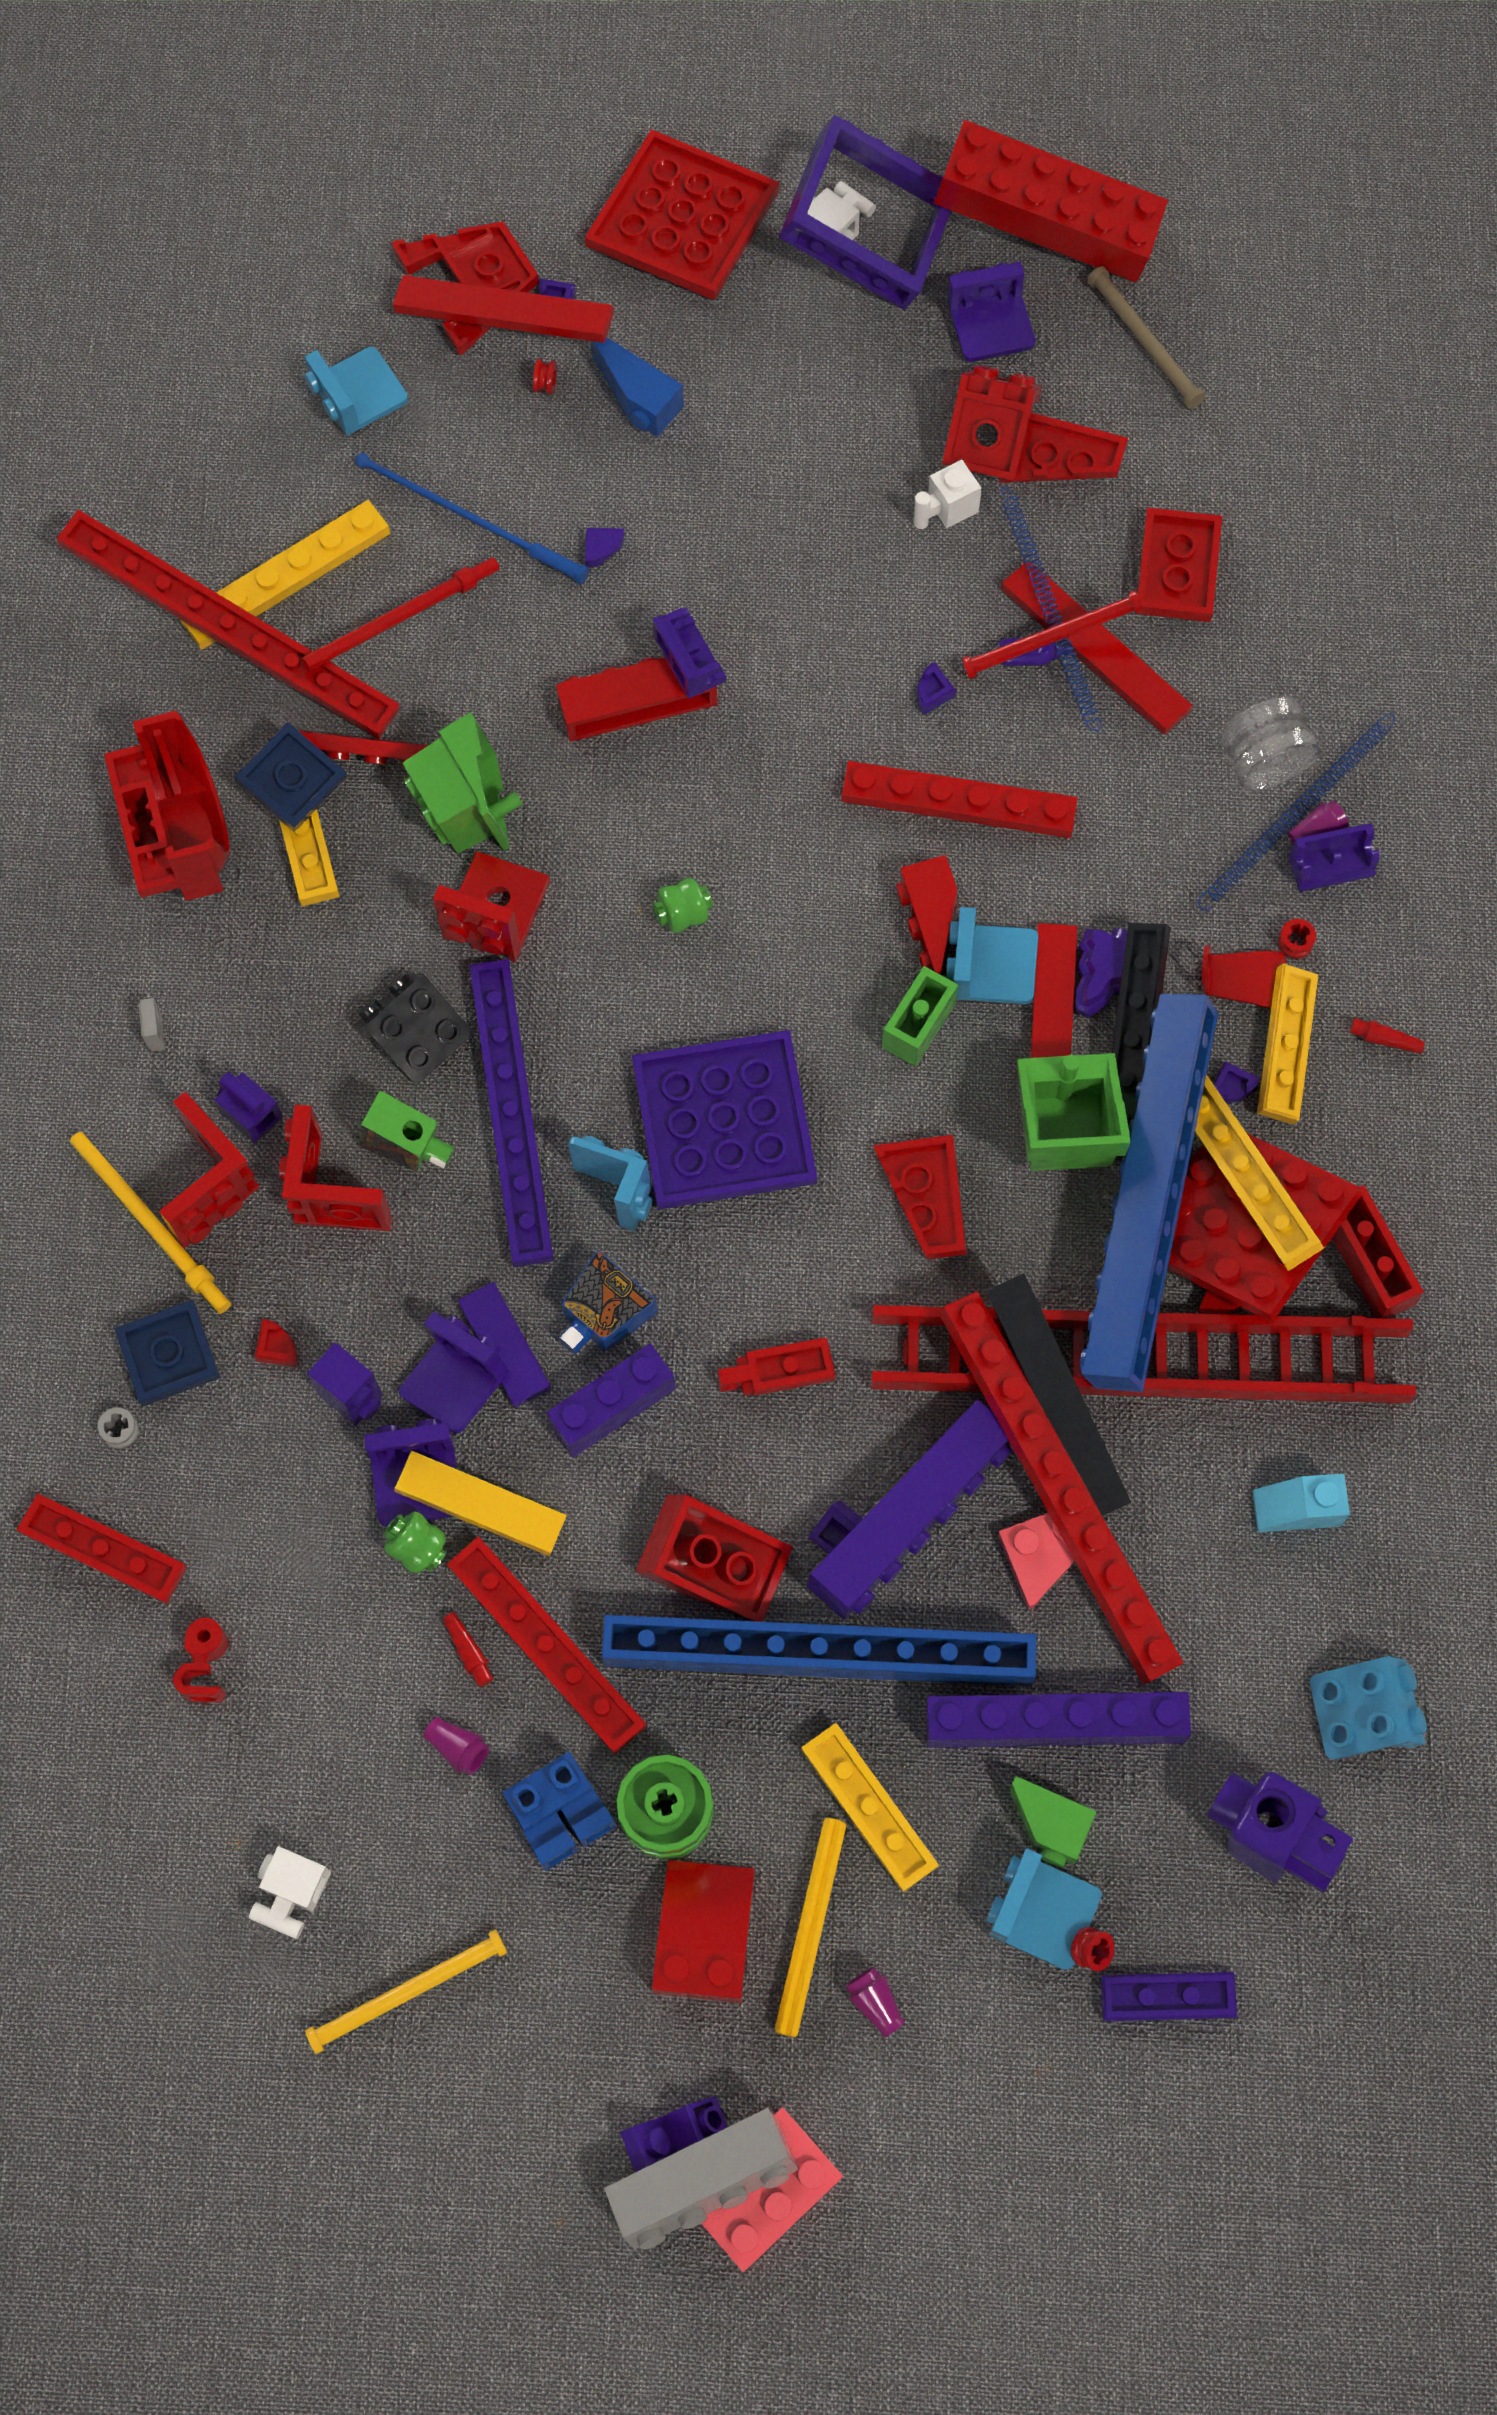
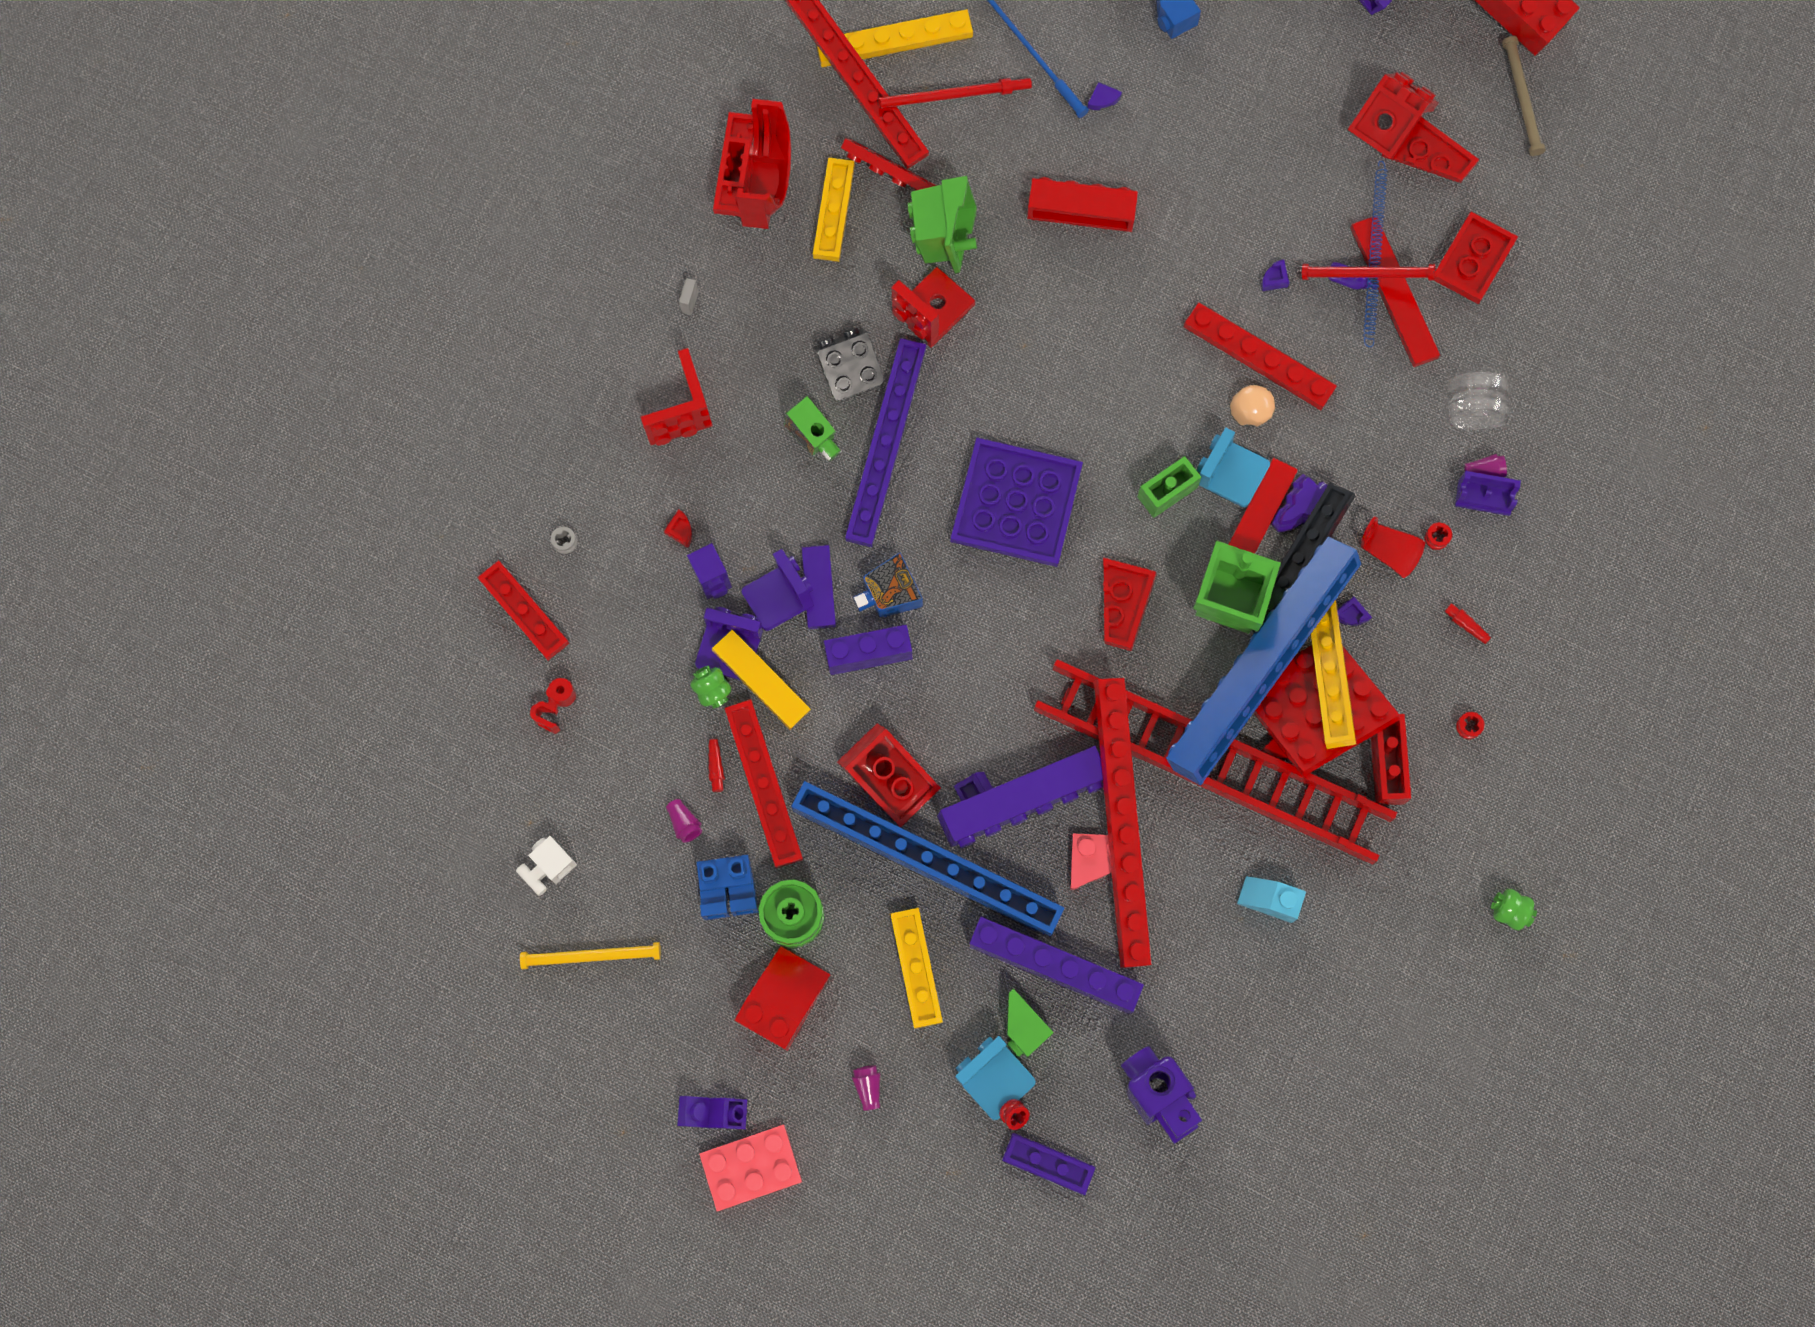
camera: 25 degrees right, 5 degrees up
yellow bar [70,1132,231,1314] -> none
dark blue plate [114,1300,221,1407] -> none
dark purple brick [214,1072,283,1144] -> none
dark blue plate [235,722,347,832] -> none
red bracket [279,1104,392,1231] -> none
dark azure bracket [568,1135,653,1232] -> none
light grey brick [604,2108,798,2250] -> none
dark purple hinge [653,607,727,699] -> none
bright green piece [653,878,713,933] -> none
red hinge [717,1337,836,1396] -> none
yellow axle [775,1818,846,2037] -> none
red slope [896,855,958,976] -> none
white brick [913,460,981,529] -> none
dark purple bracket [947,261,1035,362] -> none
black tile [986,1273,1131,1516] -> none
blue piece [1198,713,1395,911] -> none
yellow tile [1257,964,1319,1125] -> none
dark azure bracket [1310,1656,1427,1760] -> none
none -> light nougat hair [1230,385,1275,427]
none -> red bush [1456,712,1485,739]

